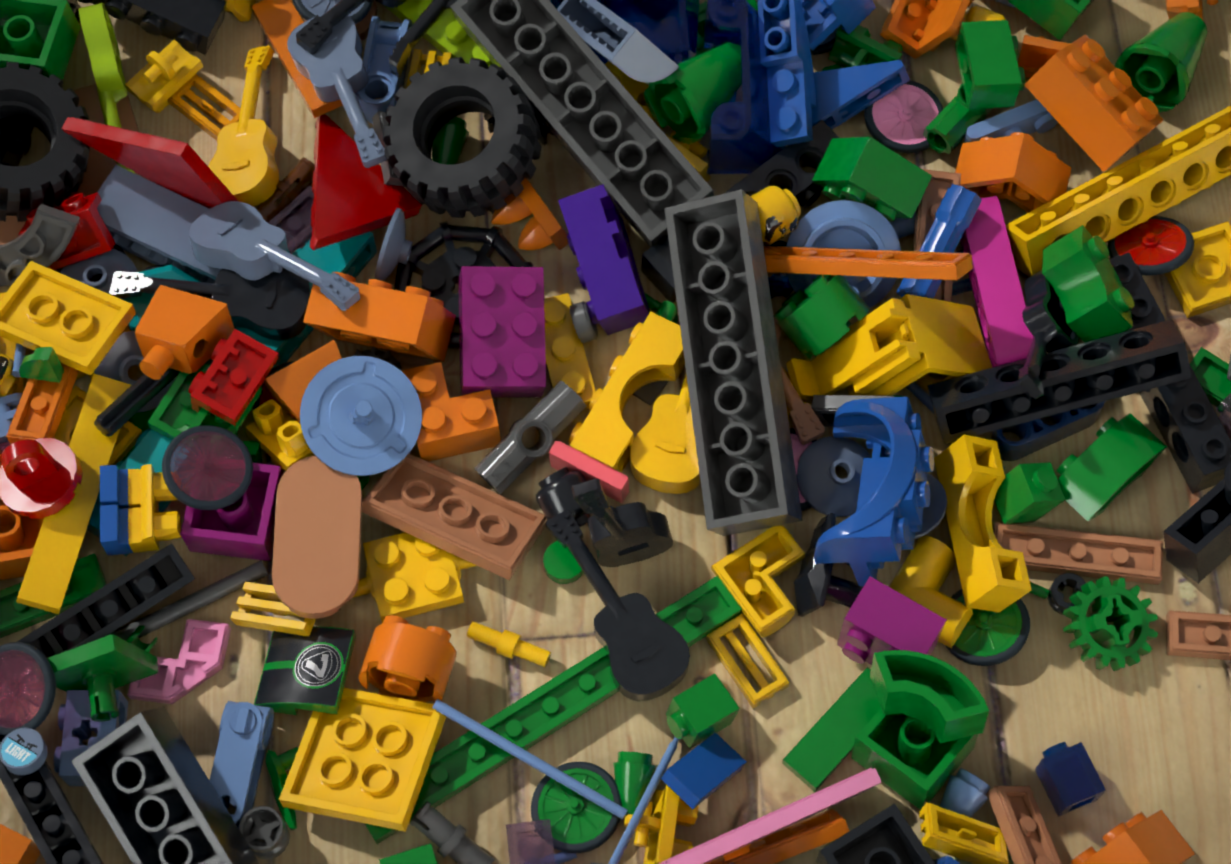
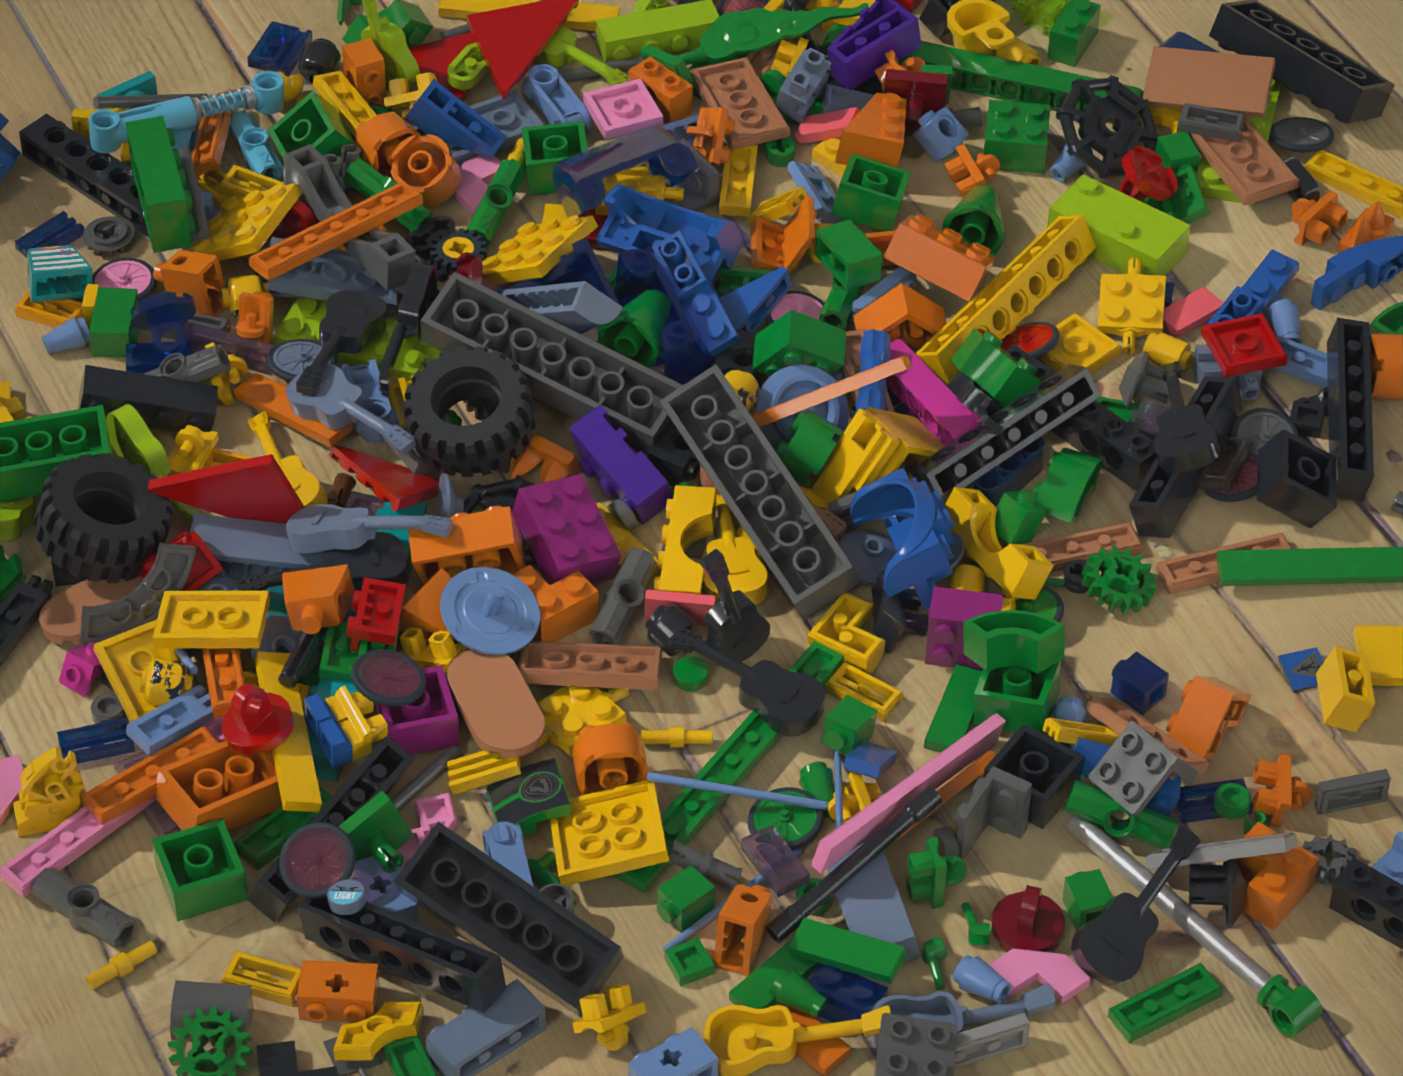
camera: 25 degrees left, 20 degrees down
green tile [19,347,65,383] -> none

